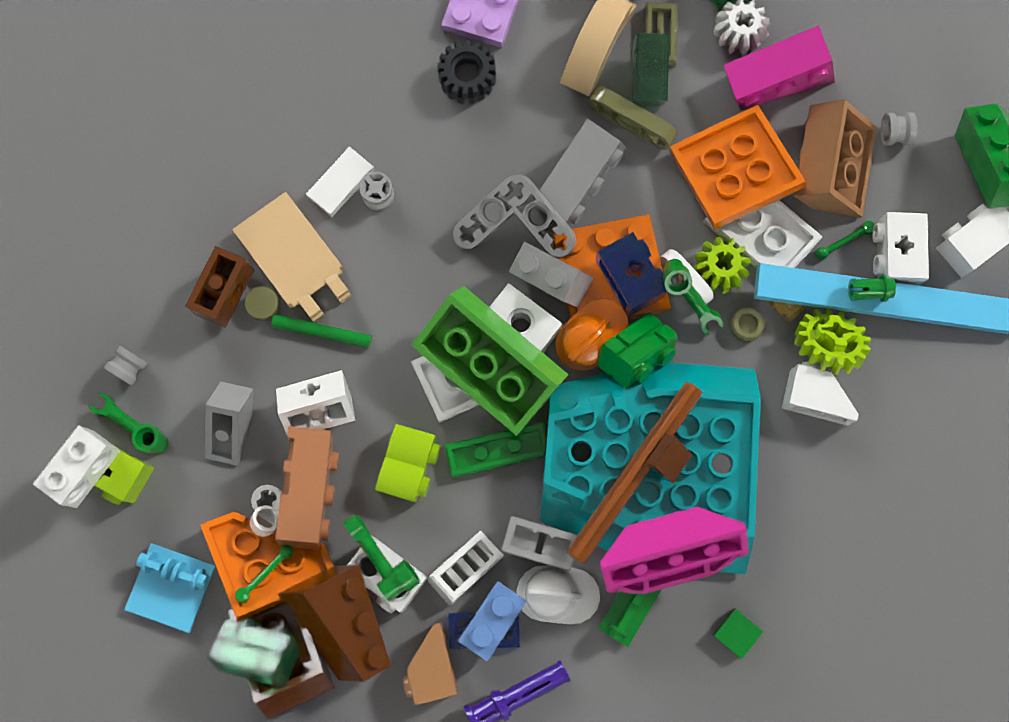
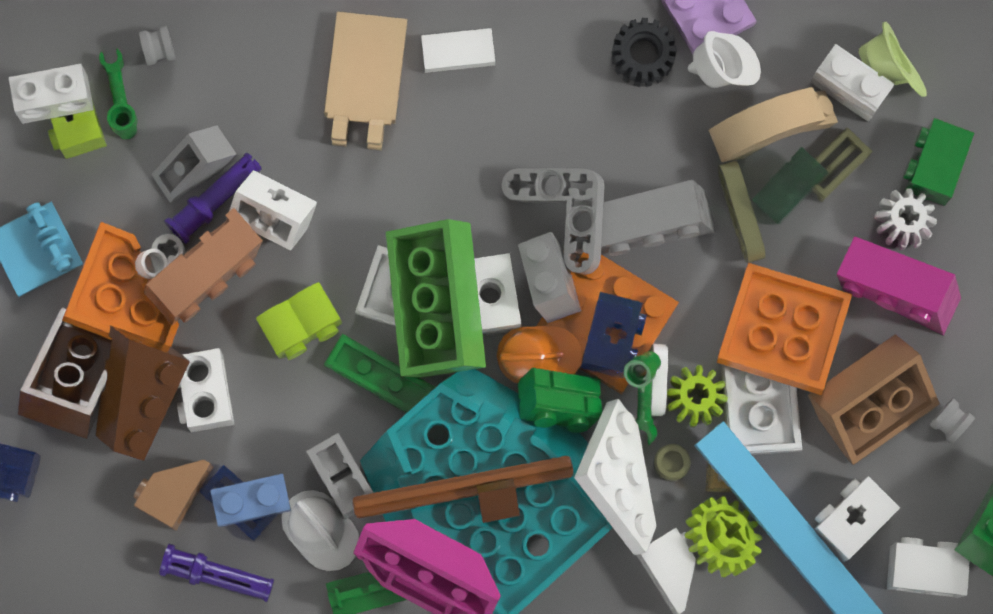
camera: 35 degrees right, 0 degrees up
reddish brown brick [185,246,255,329] -> none
clear green brick [209,618,300,688] -> none
green hinge [235,545,294,603] -> none
olive tile [244,286,280,321] -> none
green bar [271,315,372,348] -> none
green brick [343,514,421,601] -> none
light grey wheel [359,172,395,211] -> none
white slope [427,530,504,606] -> none
green hinge [815,220,875,260] -> none
green pin [848,275,896,302] -> none
none -> dark purple pin [164,152,262,245]
none -> white plate [574,399,656,555]
none -> white piece [687,31,761,88]

